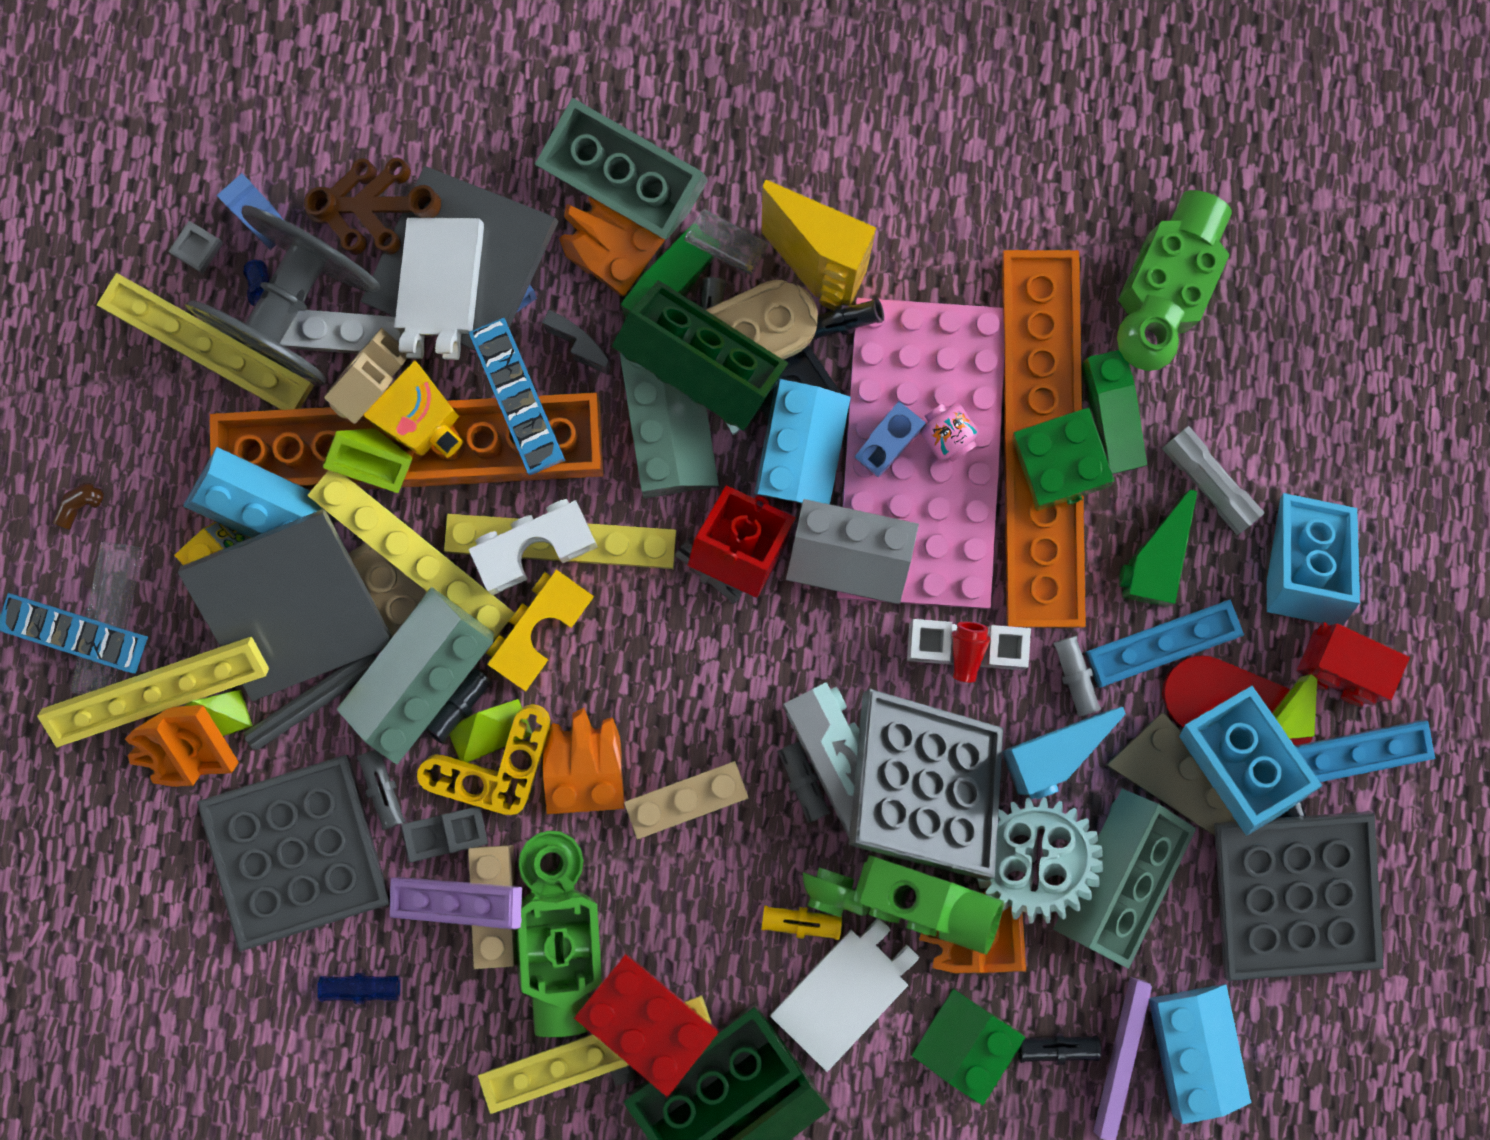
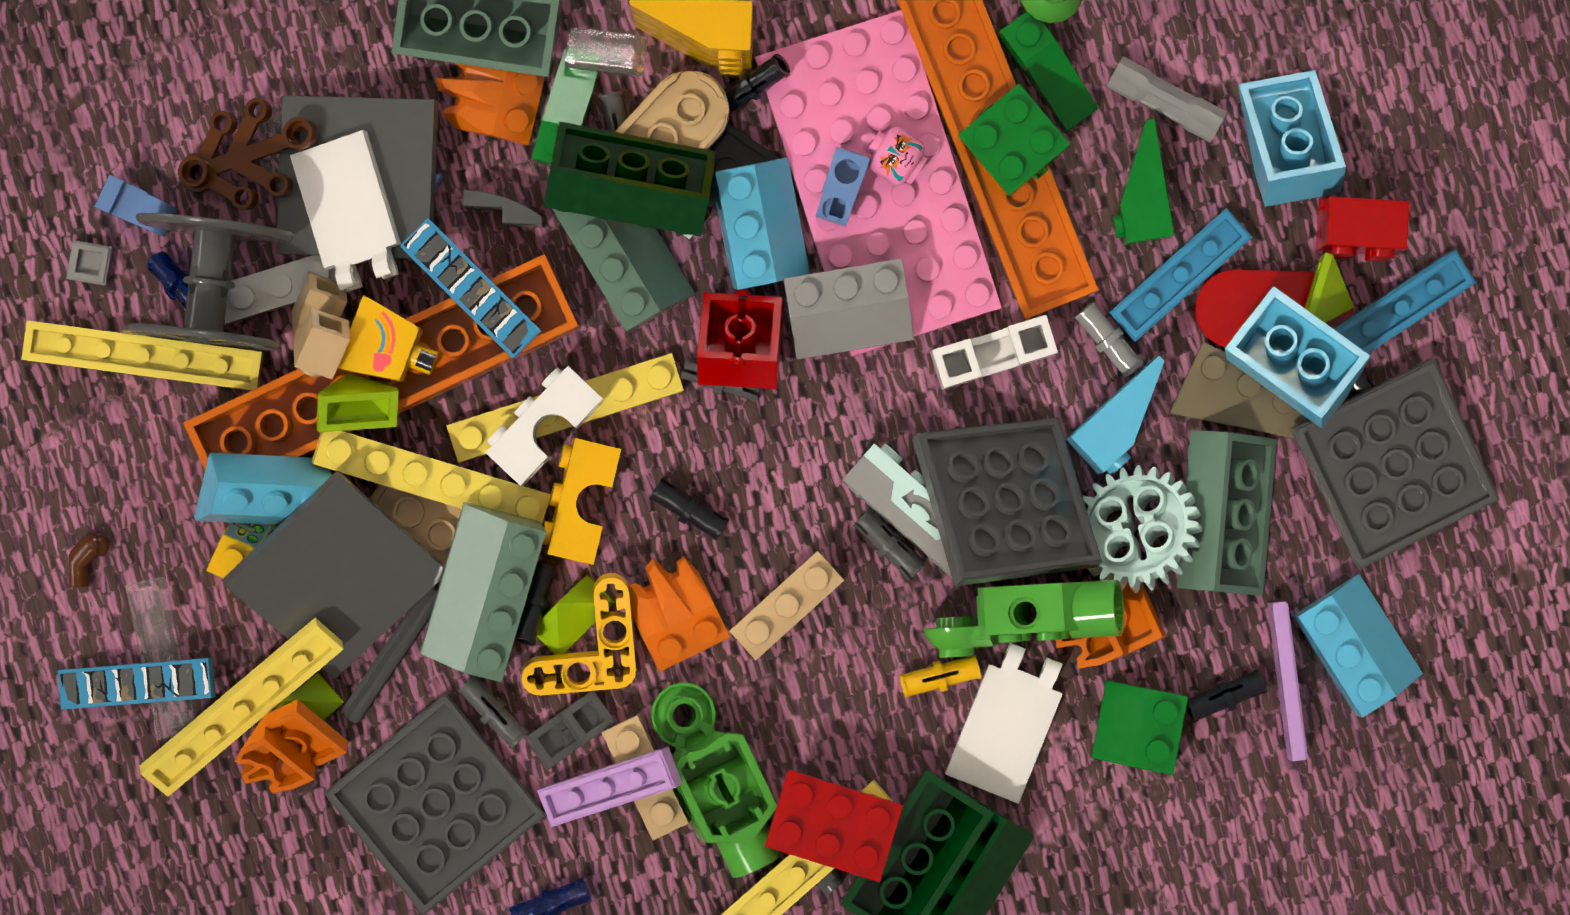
camera: 25 degrees left, 5 degrees up
red cone [952,622,991,683] -> none
none -> black pin [649,477,729,541]

